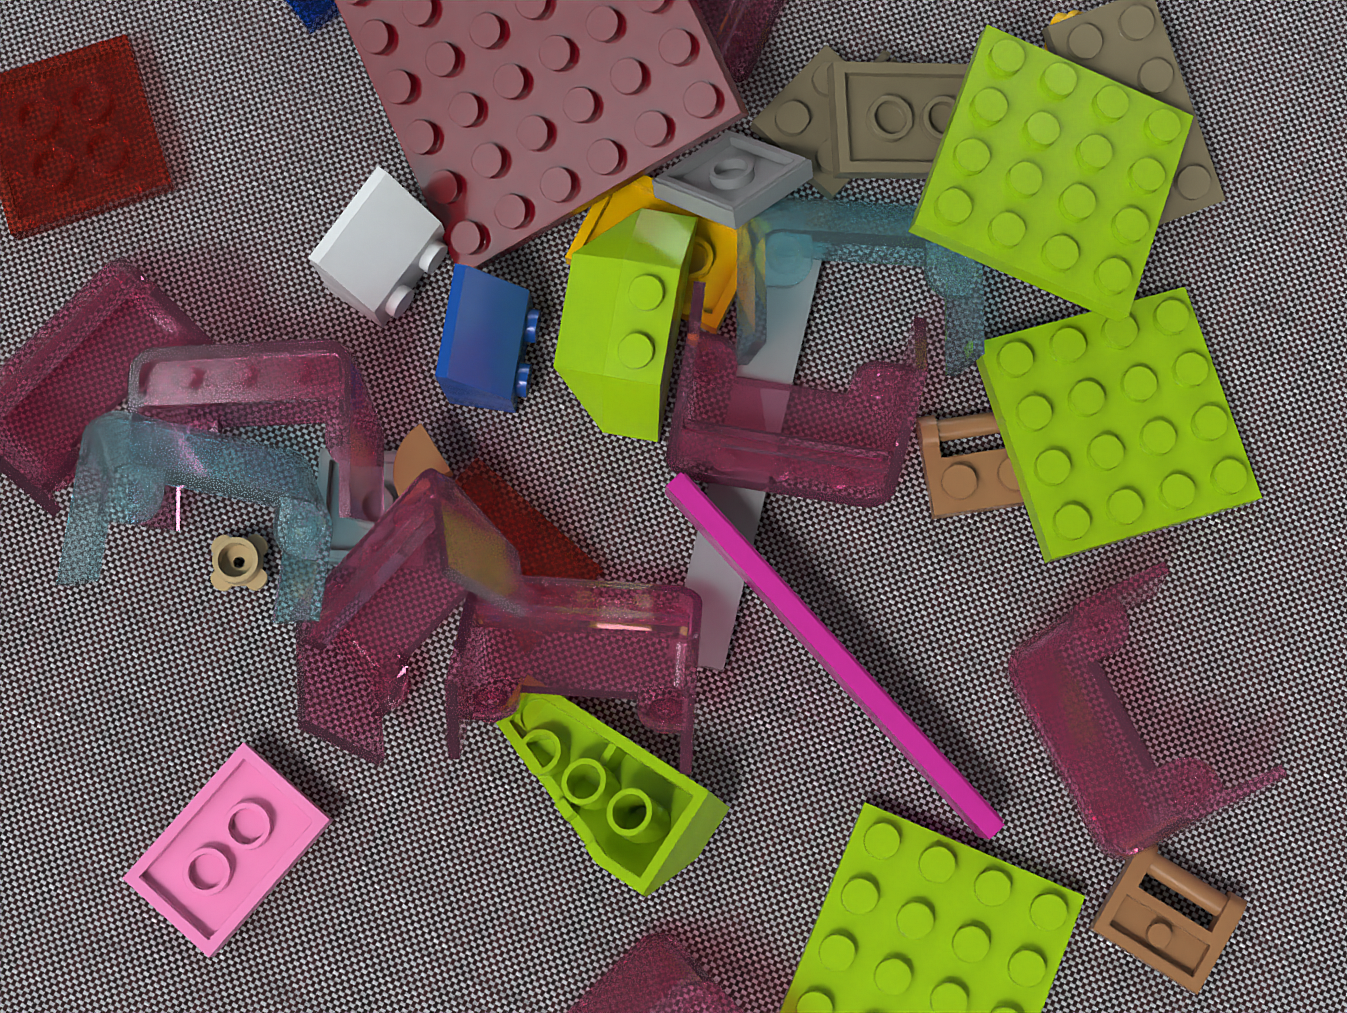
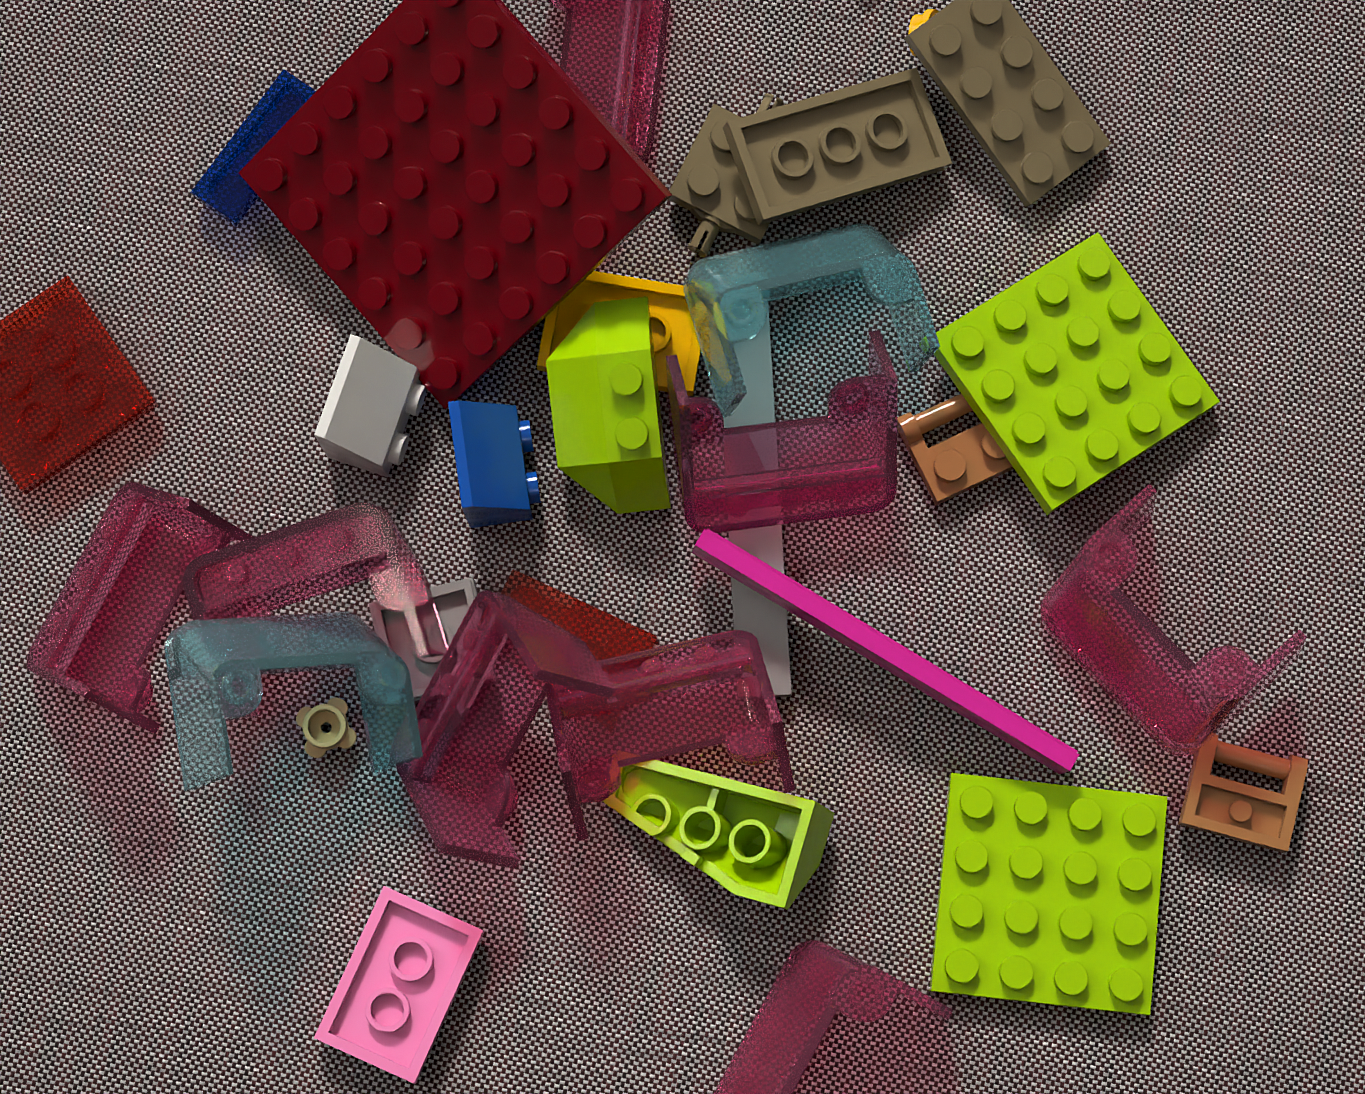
camera: 20 degrees left, 0 degrees up
medium nougat tile [393,423,454,505] -> none
light grey plate [652,130,813,230] -> none
lime plate [908,24,1194,323] -> none

